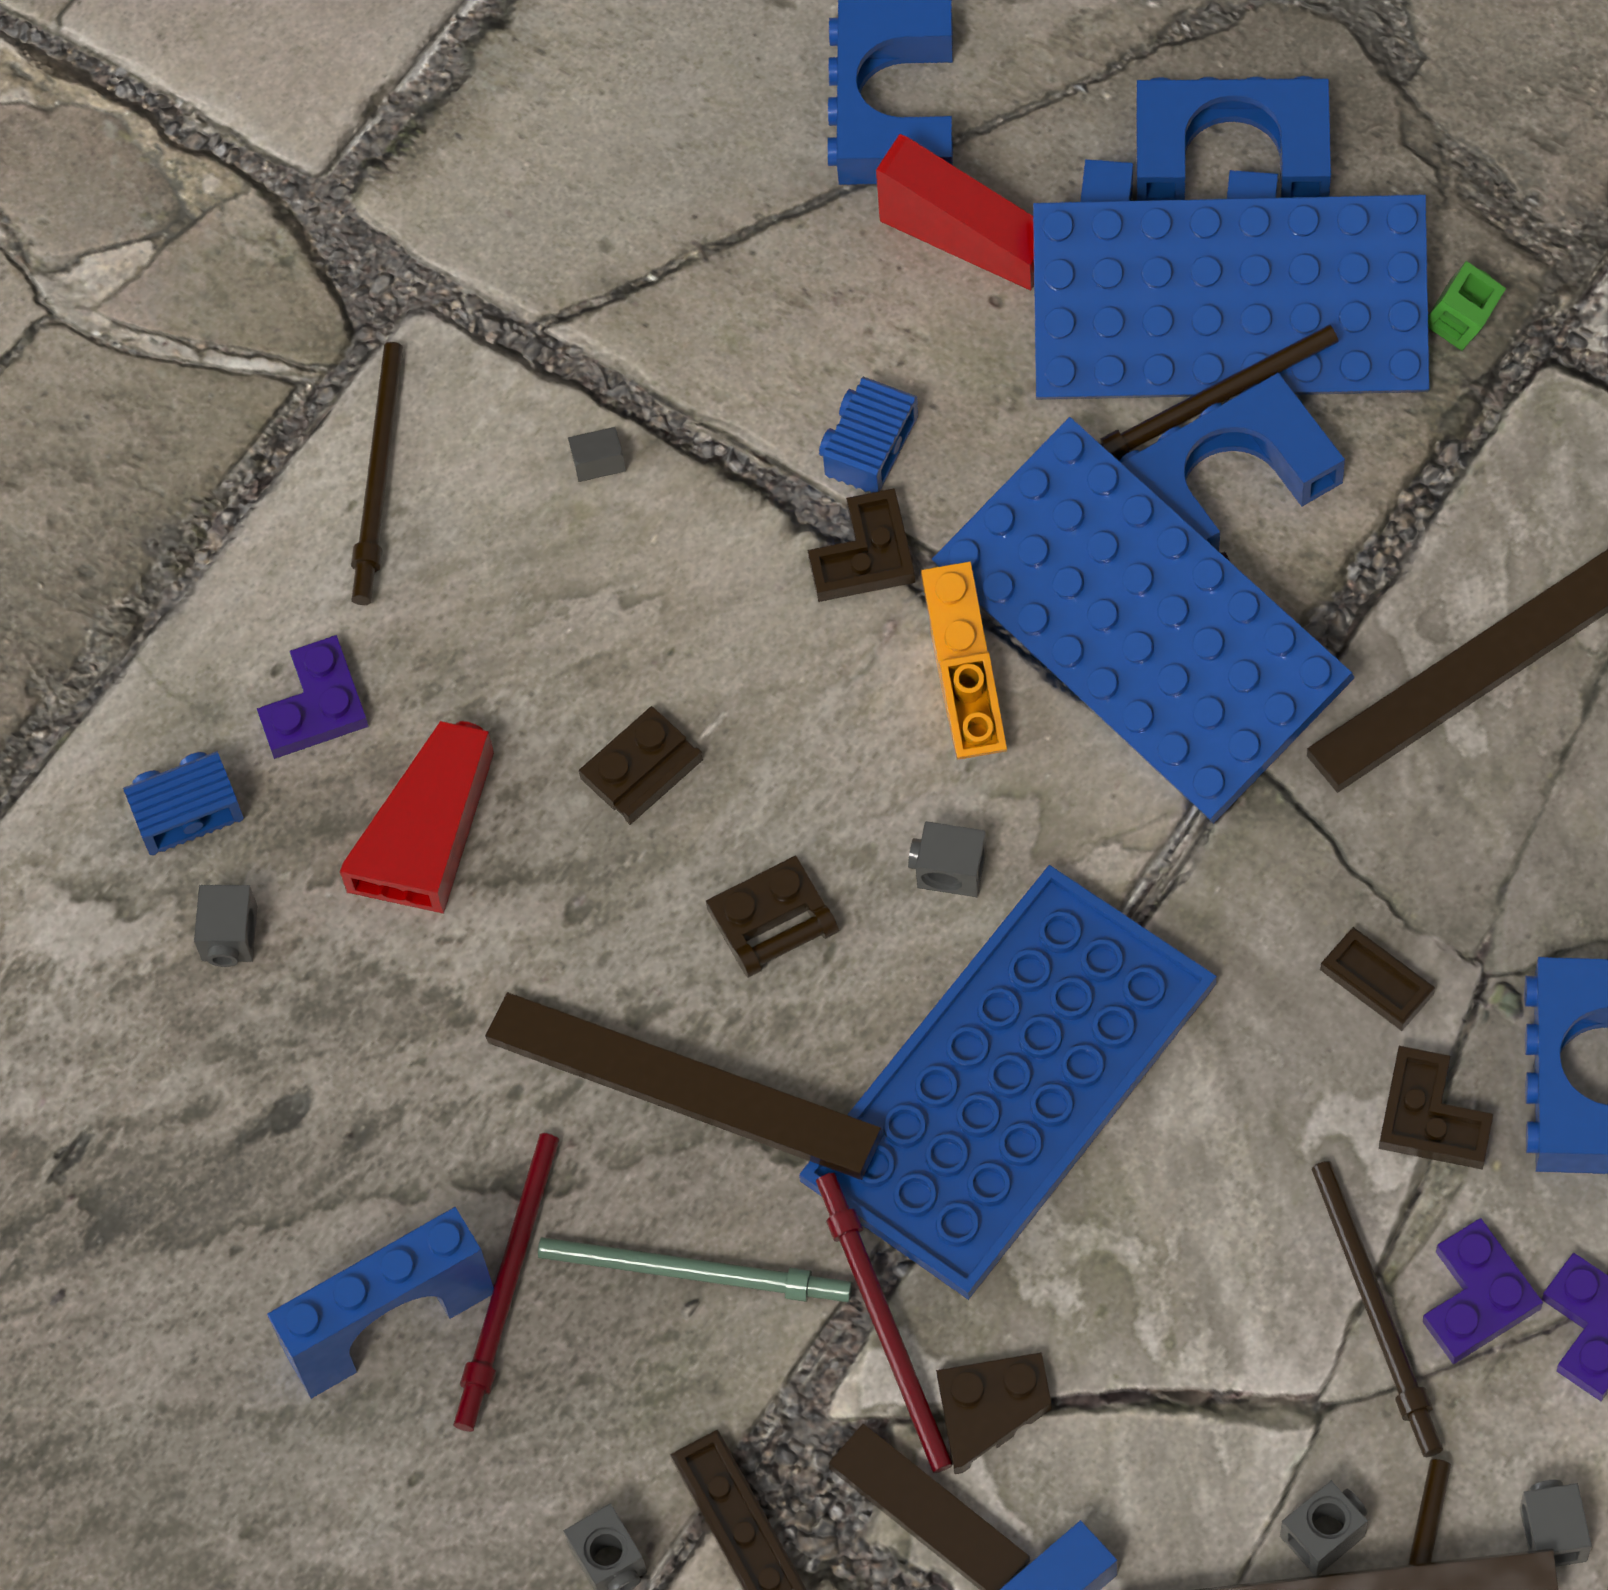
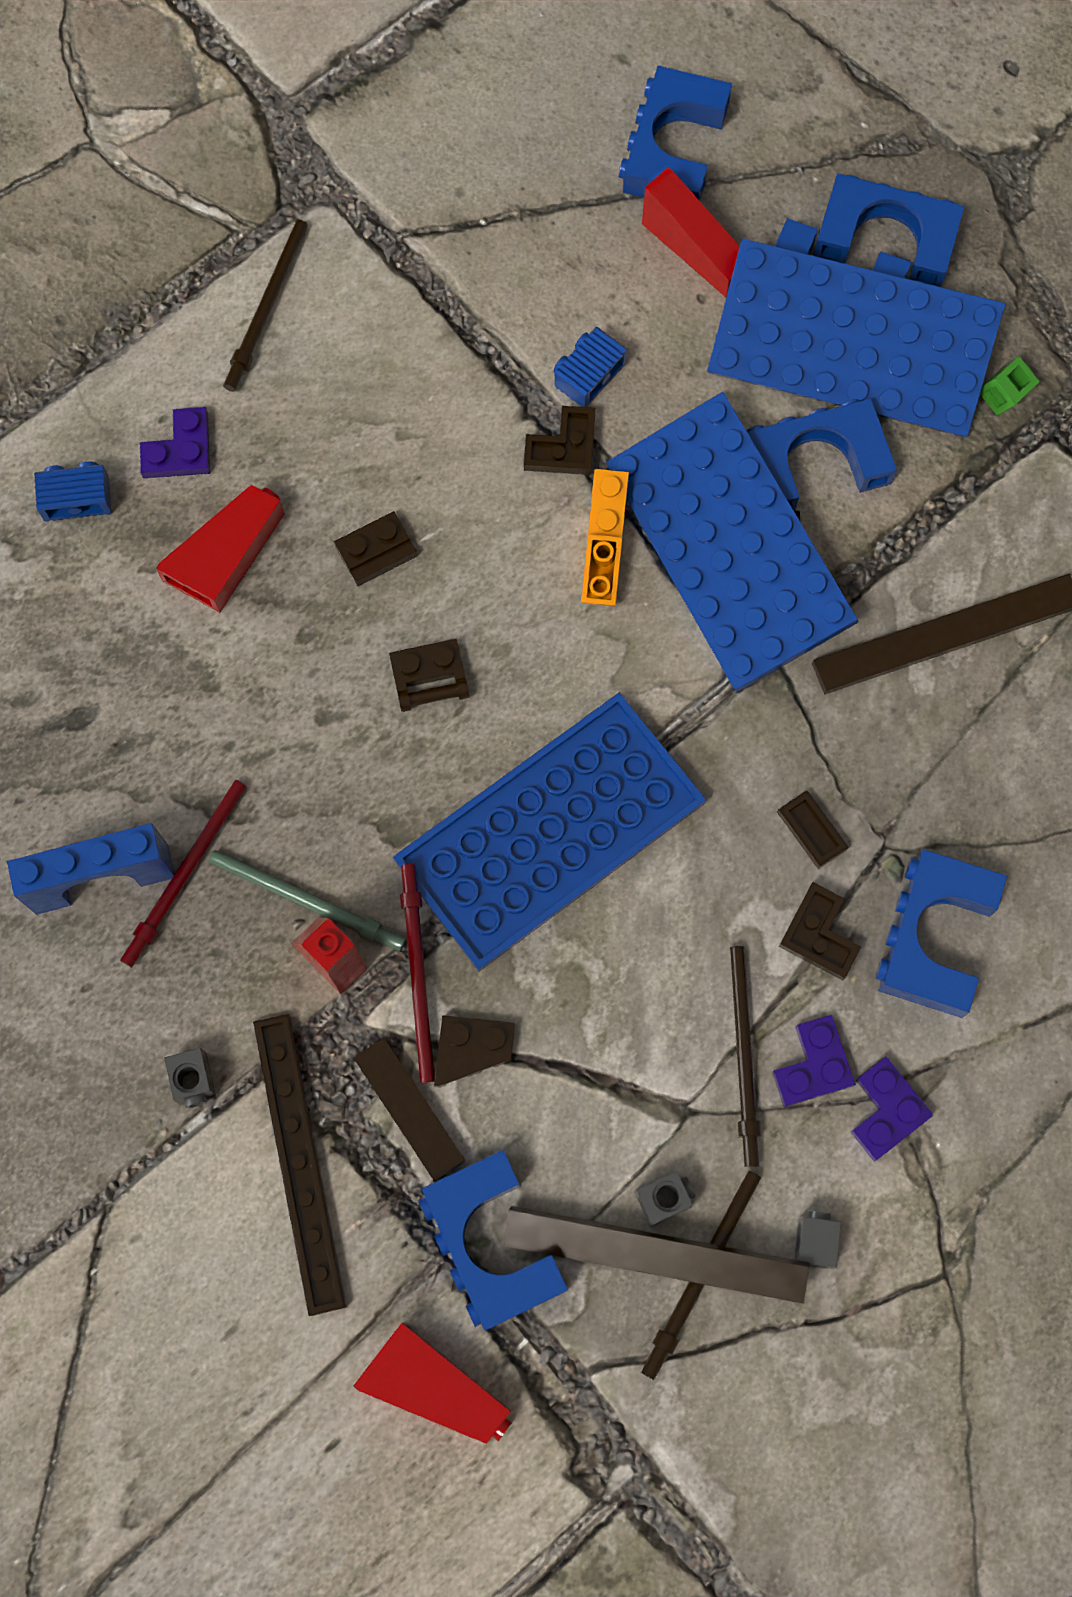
camera: 10 degrees right, 10 degrees up
dark grey brick [194,885,258,967] -> none
dark brown tile [485,992,883,1180] -> none
dark grey slope [568,427,626,482] -> none
dark grey brick [908,821,987,898] -> none
dark brown bar [1100,325,1339,461] -> none
none -> red slope [291,918,367,994]

